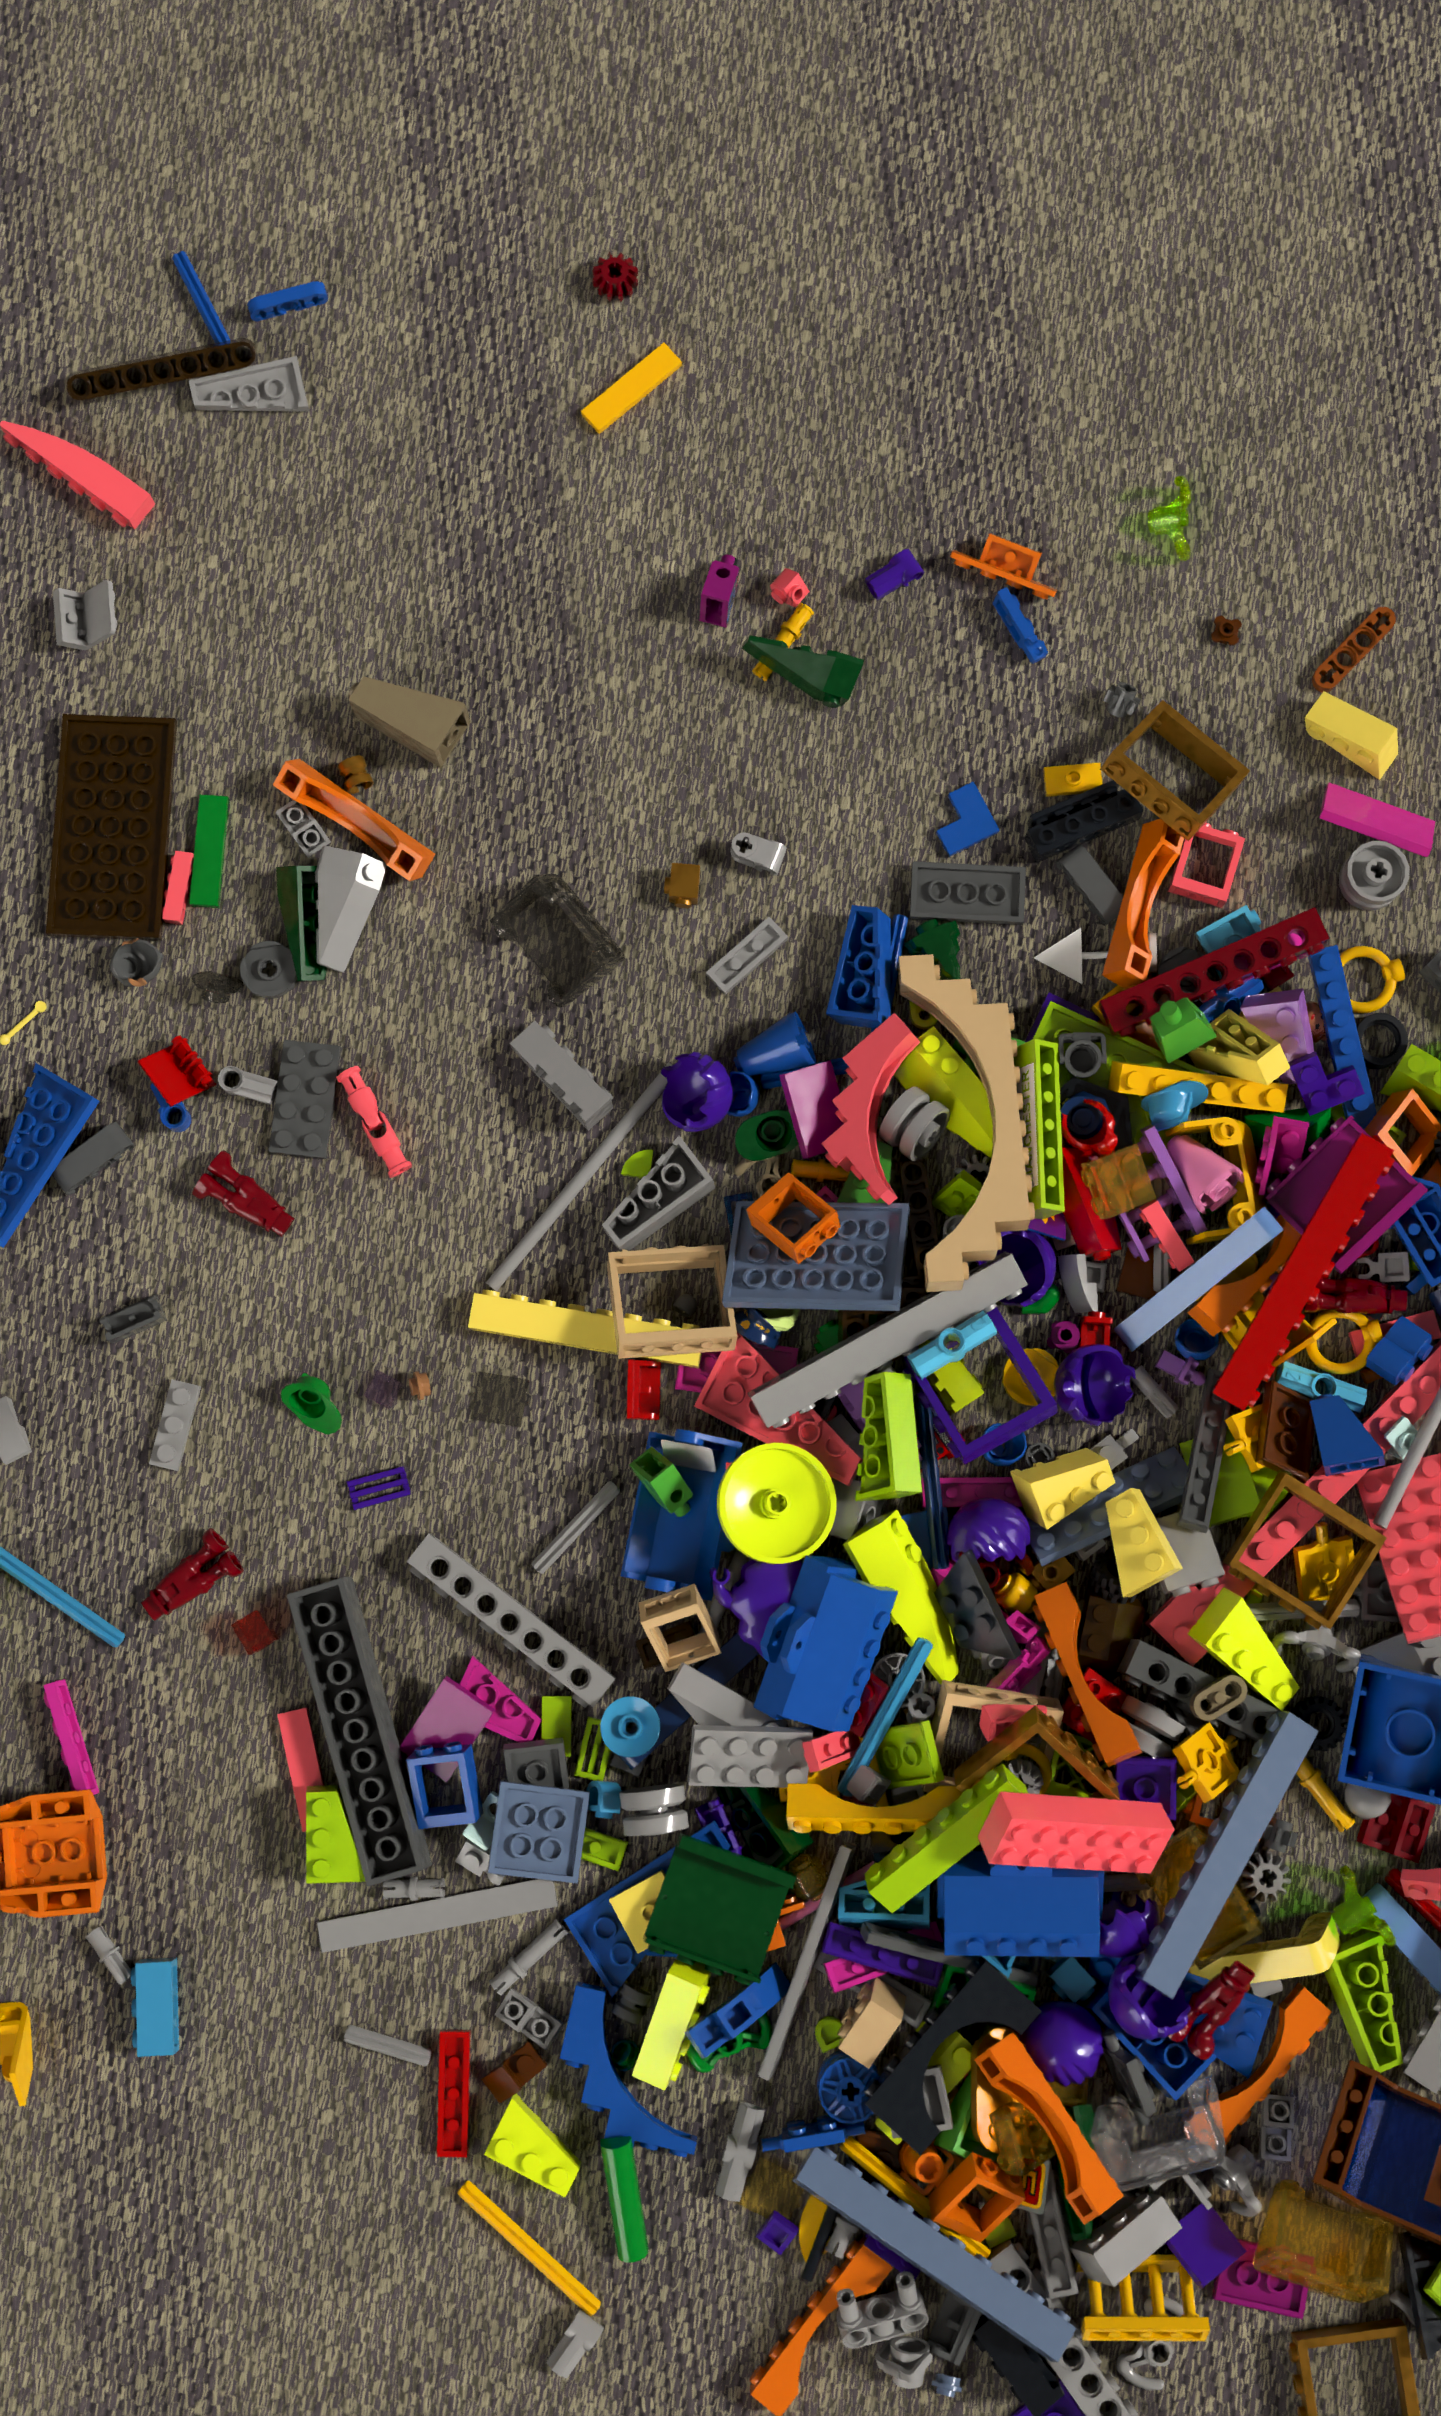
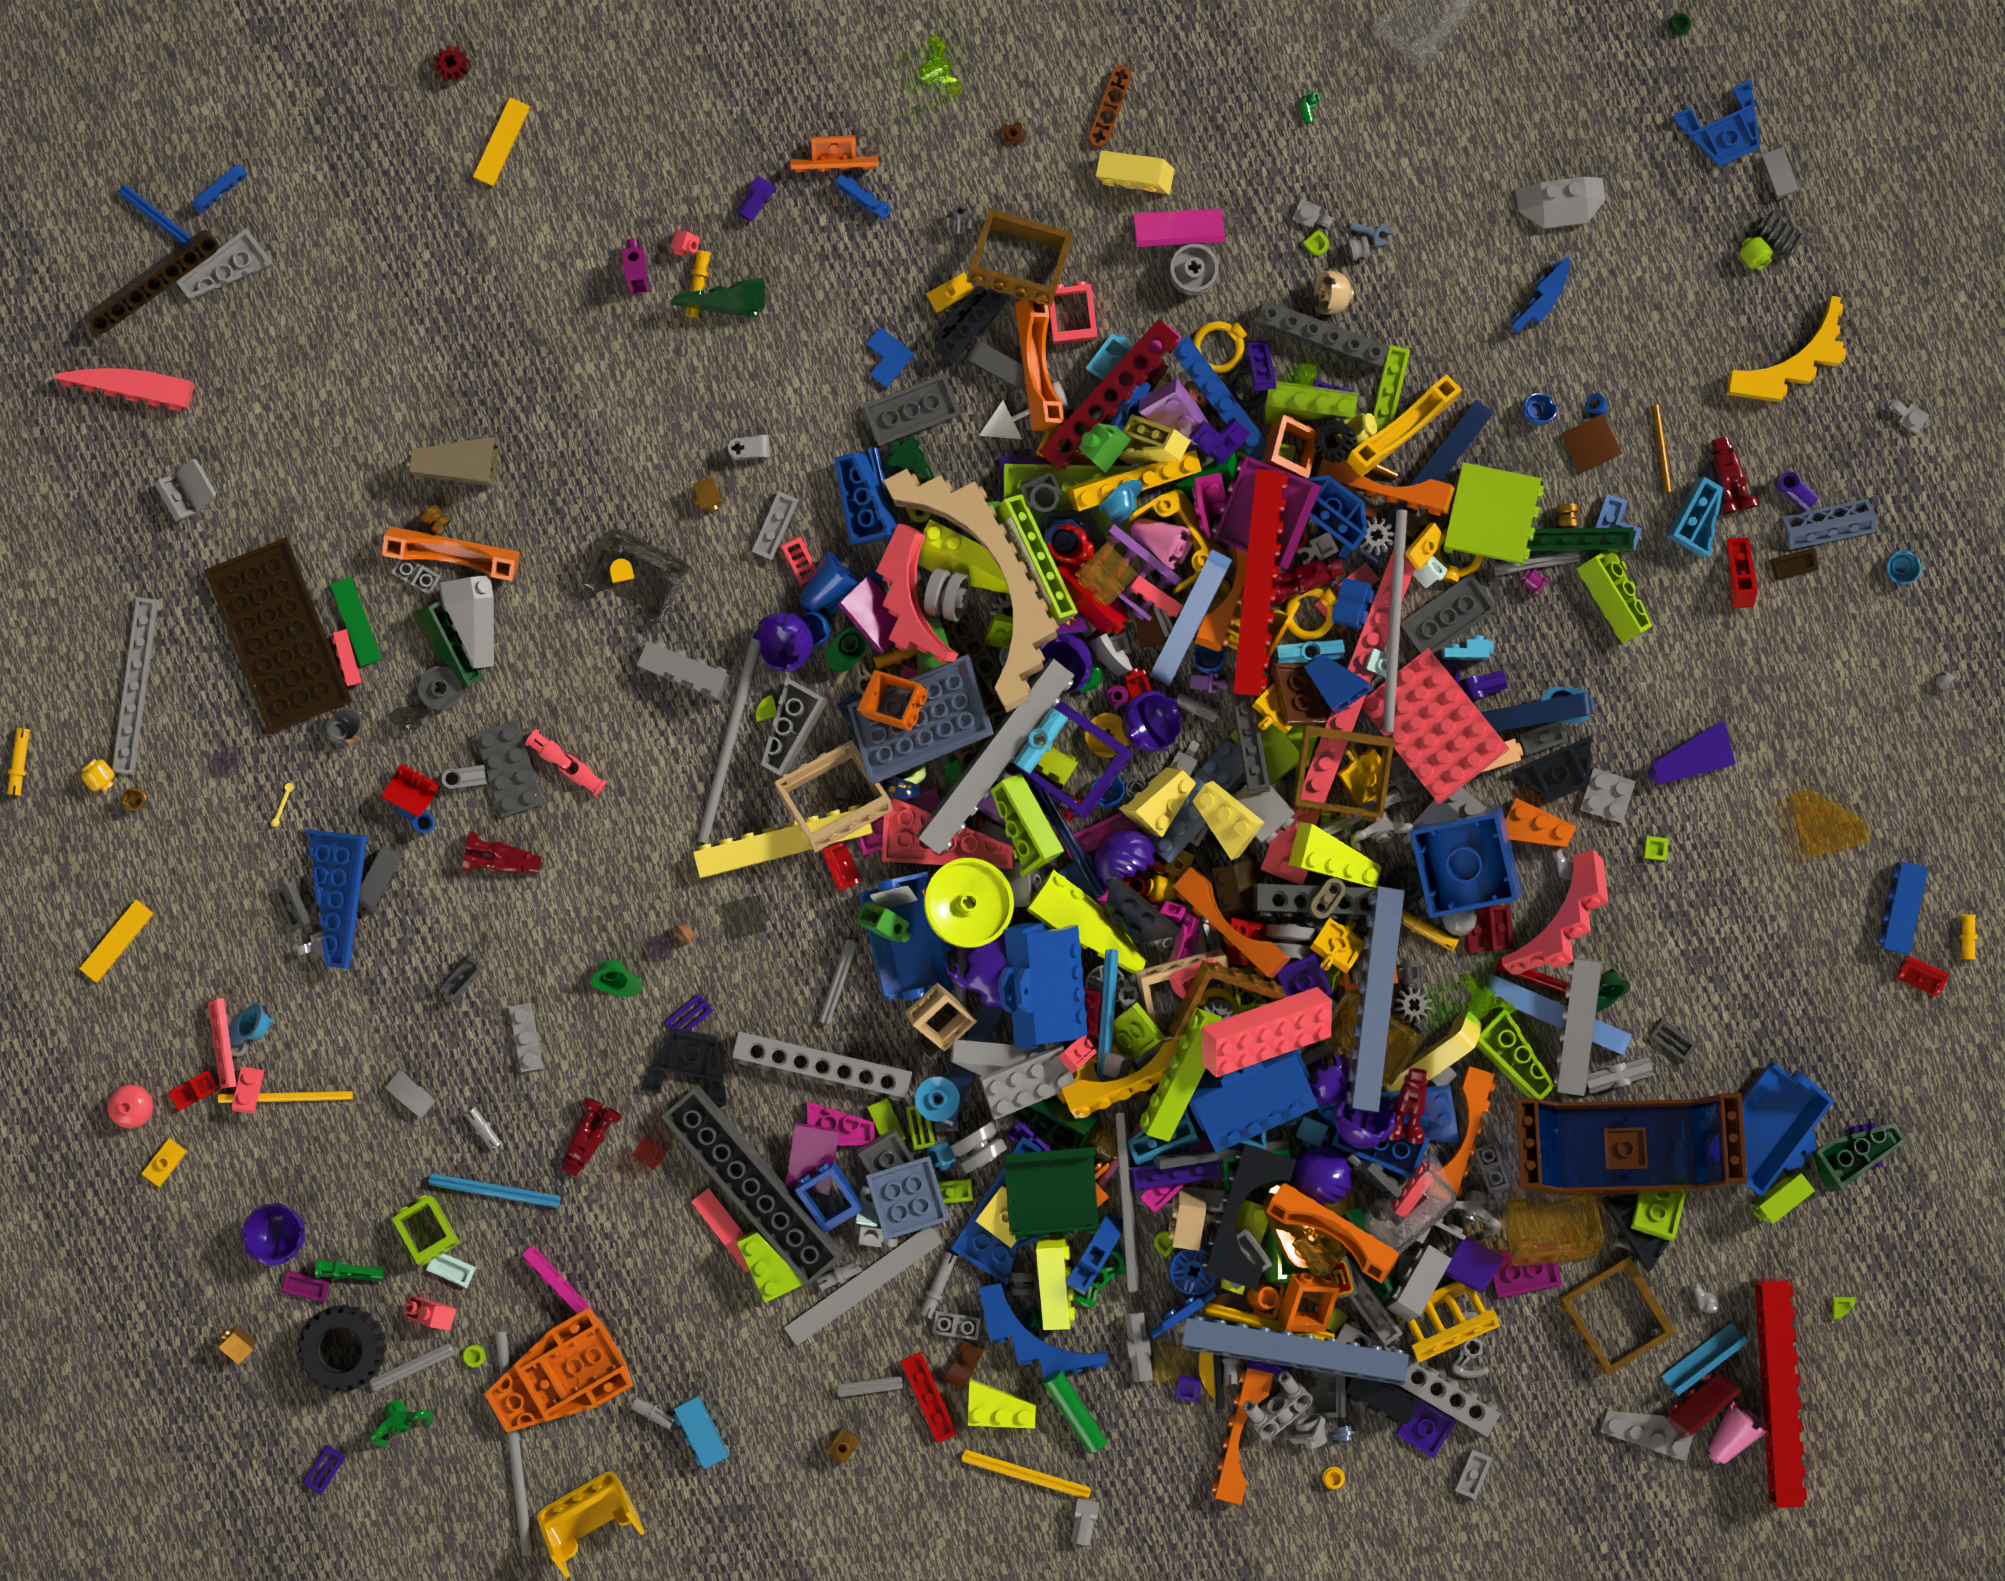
camera: 30 degrees left, 5 degrees up
none -> light grey pin [464,1106,502,1151]
none -> yellow tile [610,559,635,583]
none -> black wing [641,1028,727,1106]
none -> coral slope [780,535,816,586]
none -> pearl gold brick [827,1427,861,1464]
none -> dark purple tile [1246,341,1276,391]
none -> coral piece [1391,1162,1437,1218]

